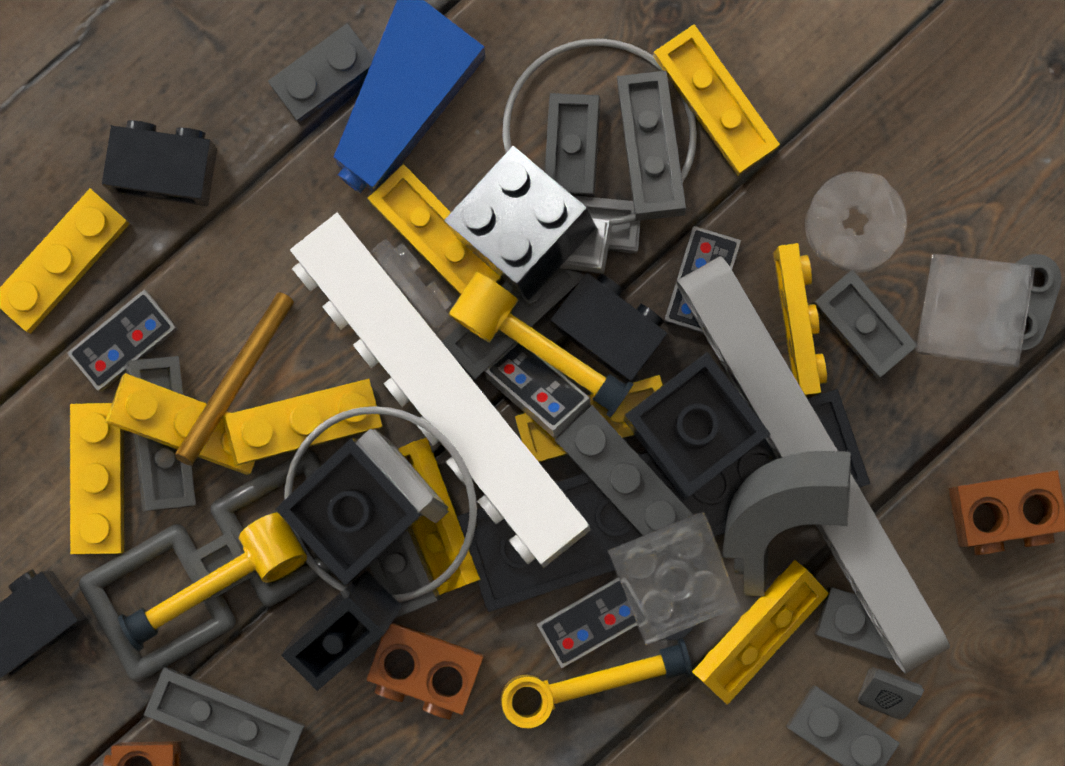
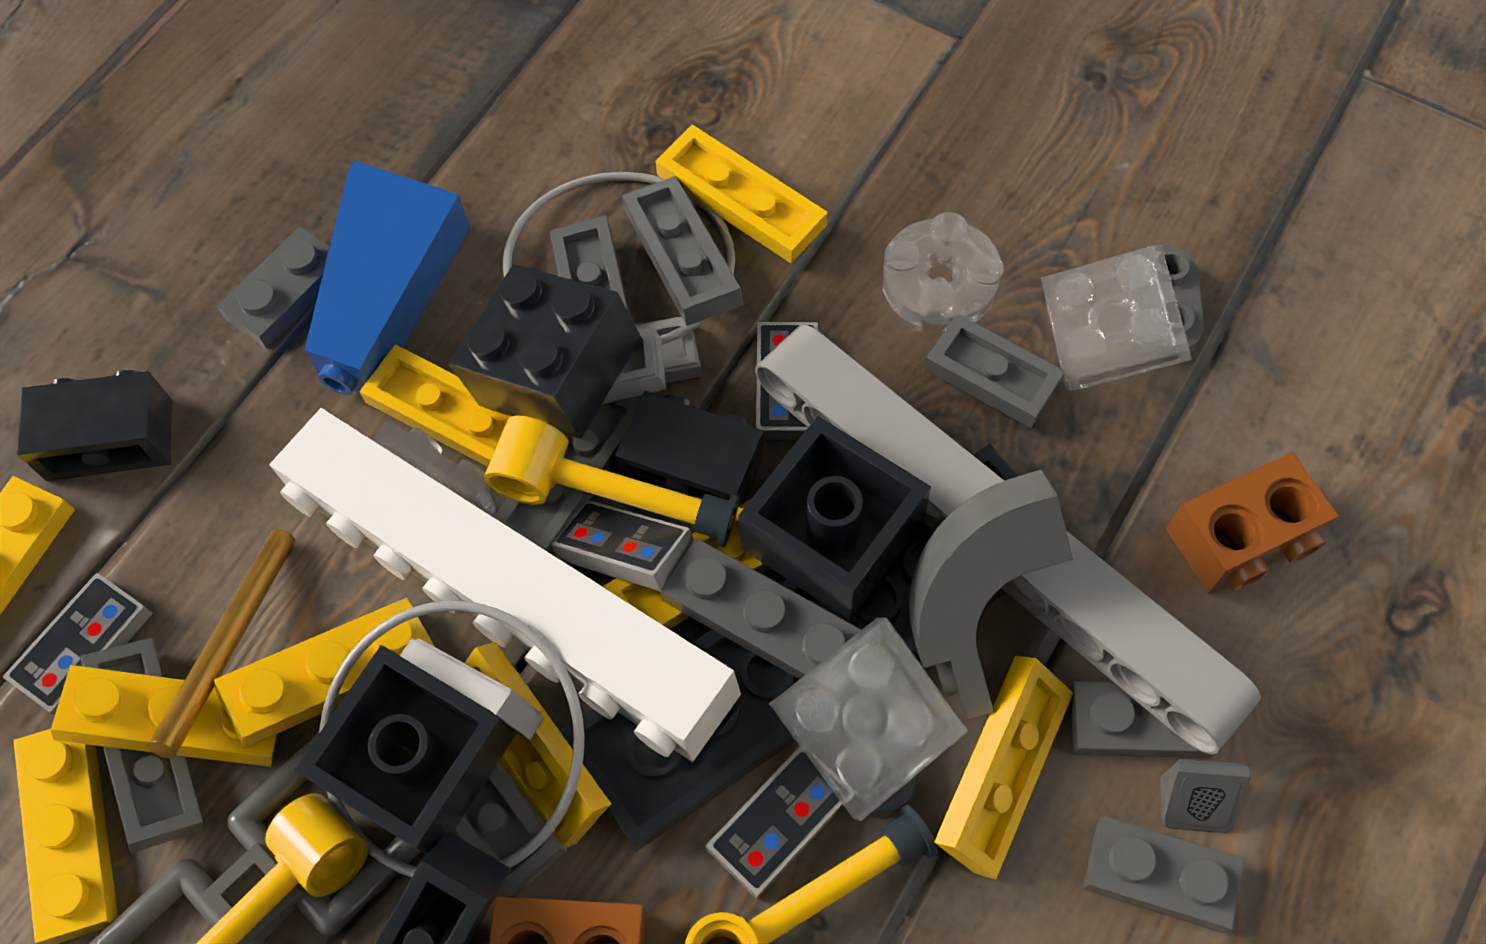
camera: 15 degrees left, 20 degrees down
yellow plate [773,243,827,397] -> none

